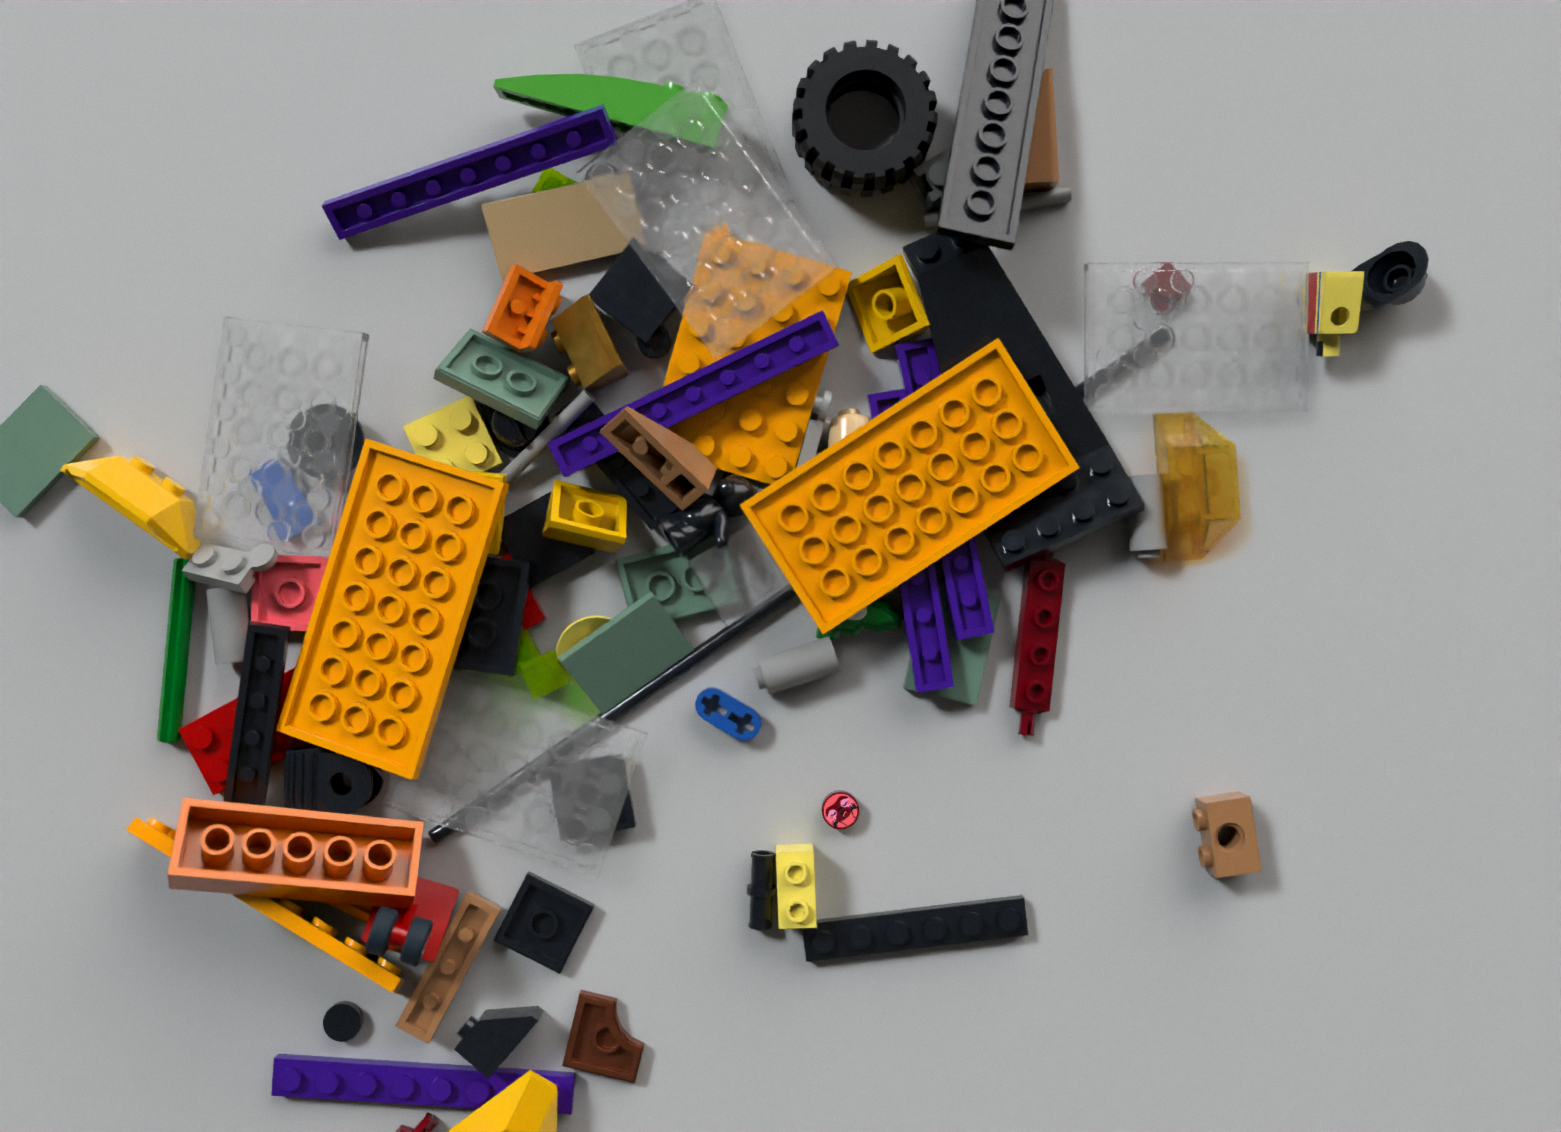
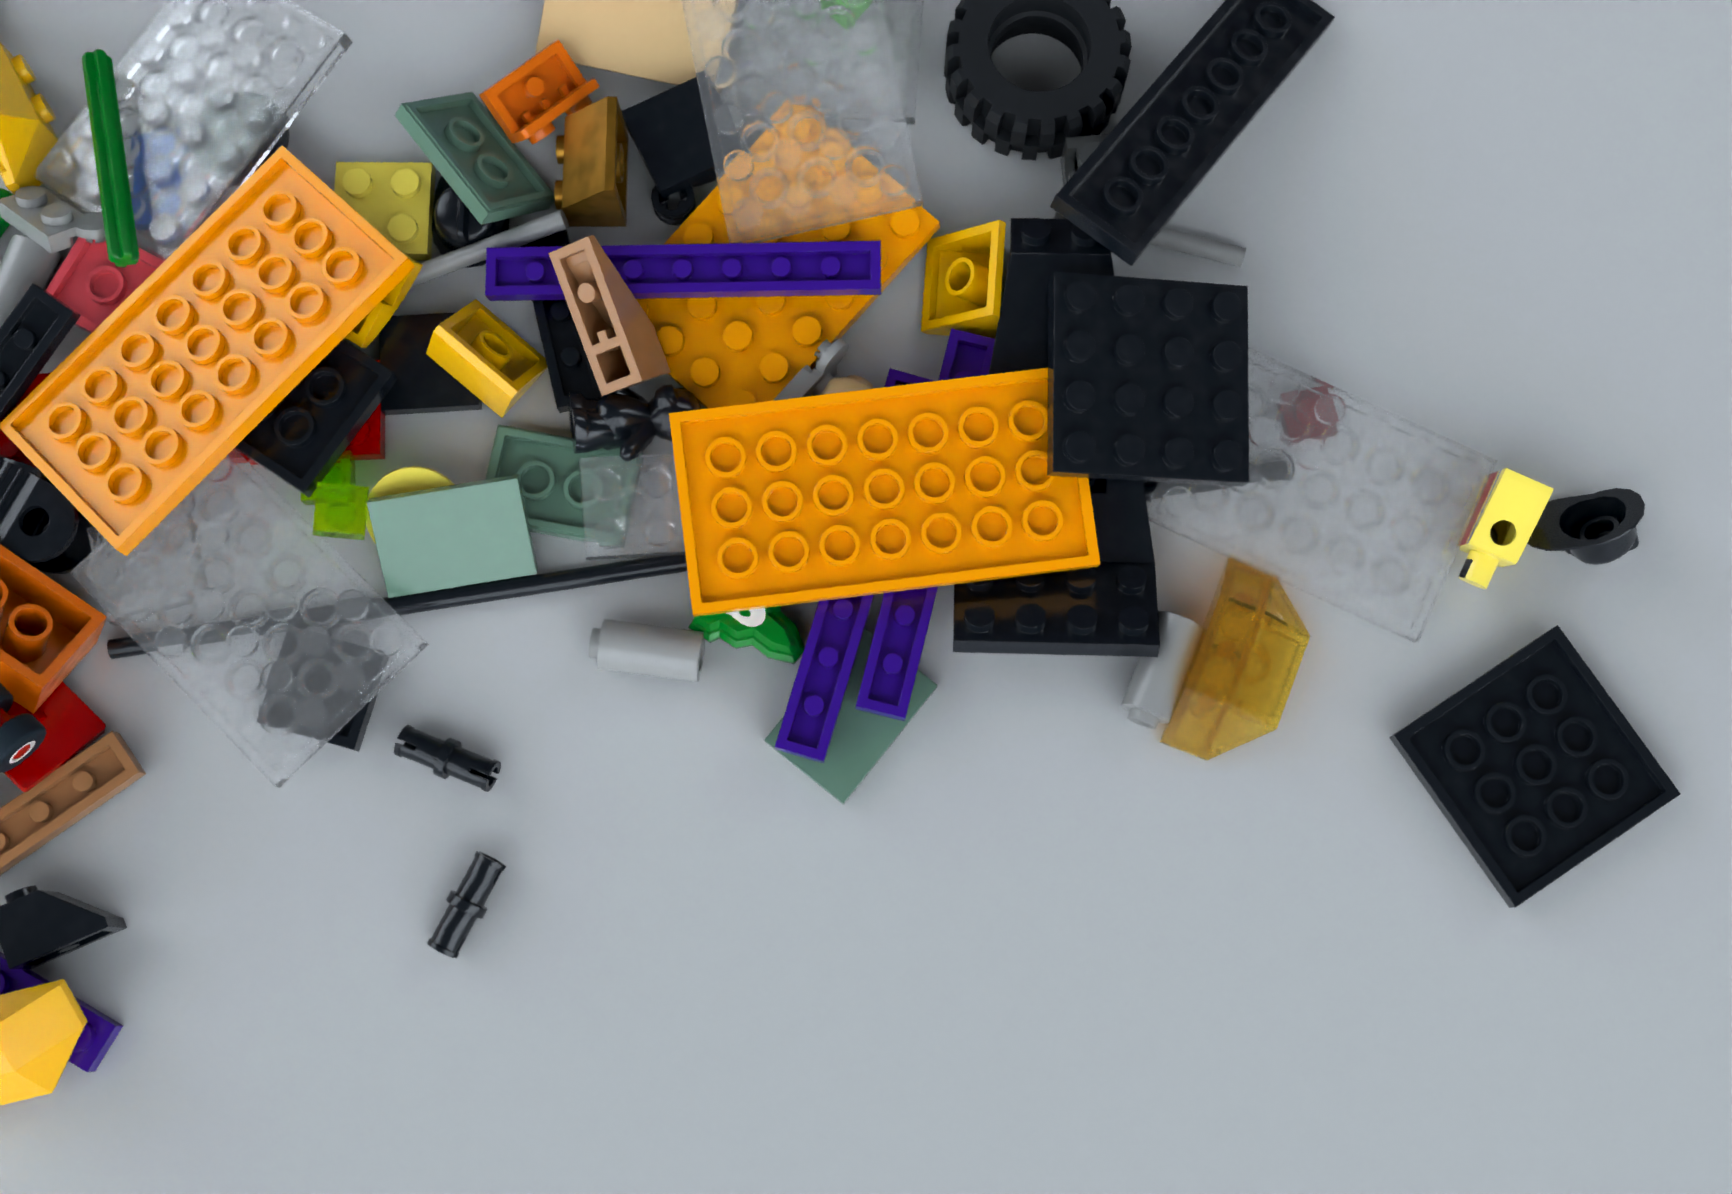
camera: 30 degrees right, 10 degrees down
black tile [493,871,595,974] -> none
copper tile [562,990,644,1083] -> none
blue beam [695,687,761,741] -> none
light yellow brick [775,843,817,929] -> none
black plate [802,895,1028,962] -> none
tile [822,790,859,829] -> none
dark red plate [1009,551,1066,736] -> none
medium nougat slope [1023,68,1059,192] -> none
medium nougat brick [1192,791,1262,878] -> none
none -> green axle [82,49,140,267]
none -> black pin [394,725,501,792]
none -> black plate [1047,271,1249,487]
none -> black plate [1389,625,1681,908]

